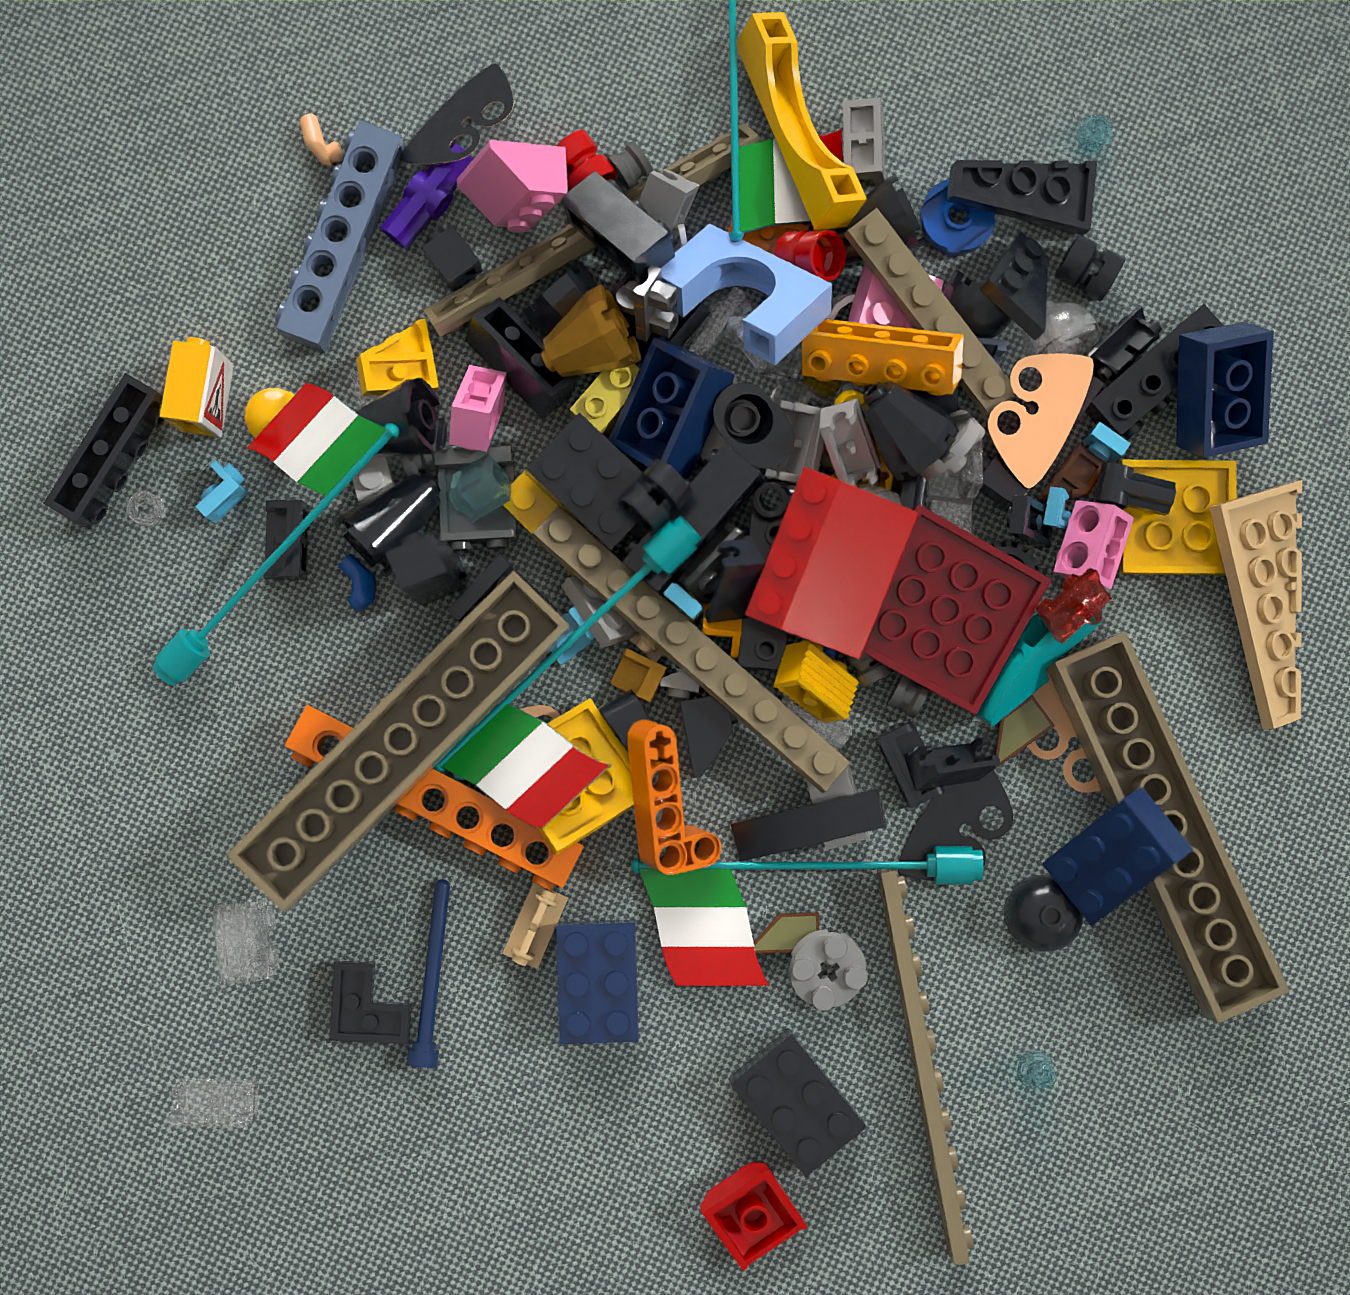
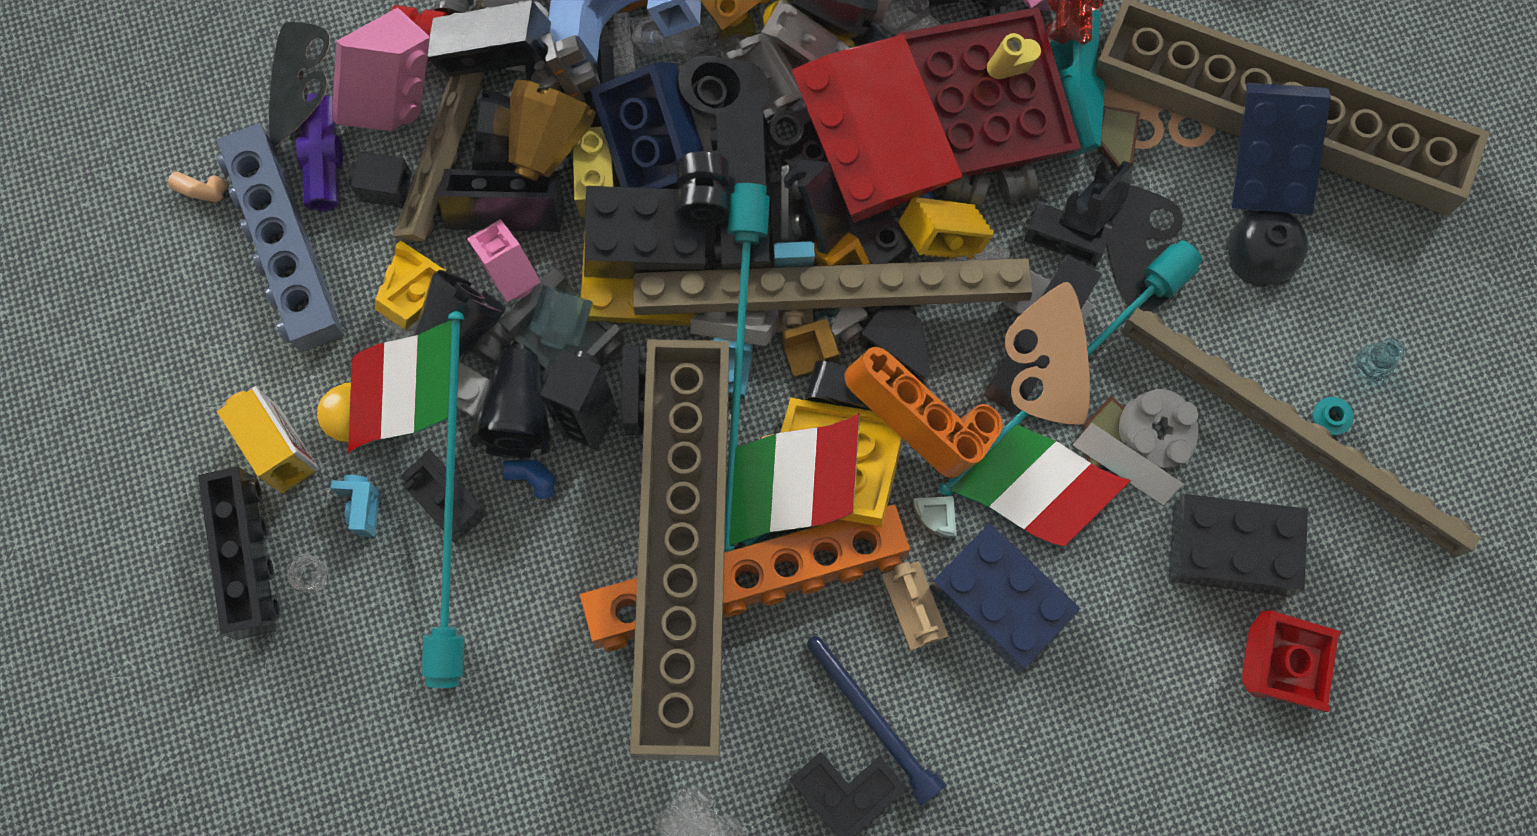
camera: 40 degrees left, 10 degrees down
none -> light aqua tile [912,496,957,538]
none -> light yellow piece [987,33,1041,79]
none -> light nougat piece [1005,282,1090,425]
none -> white sticker [1073,423,1183,505]
none -> teal plate [1312,397,1354,436]

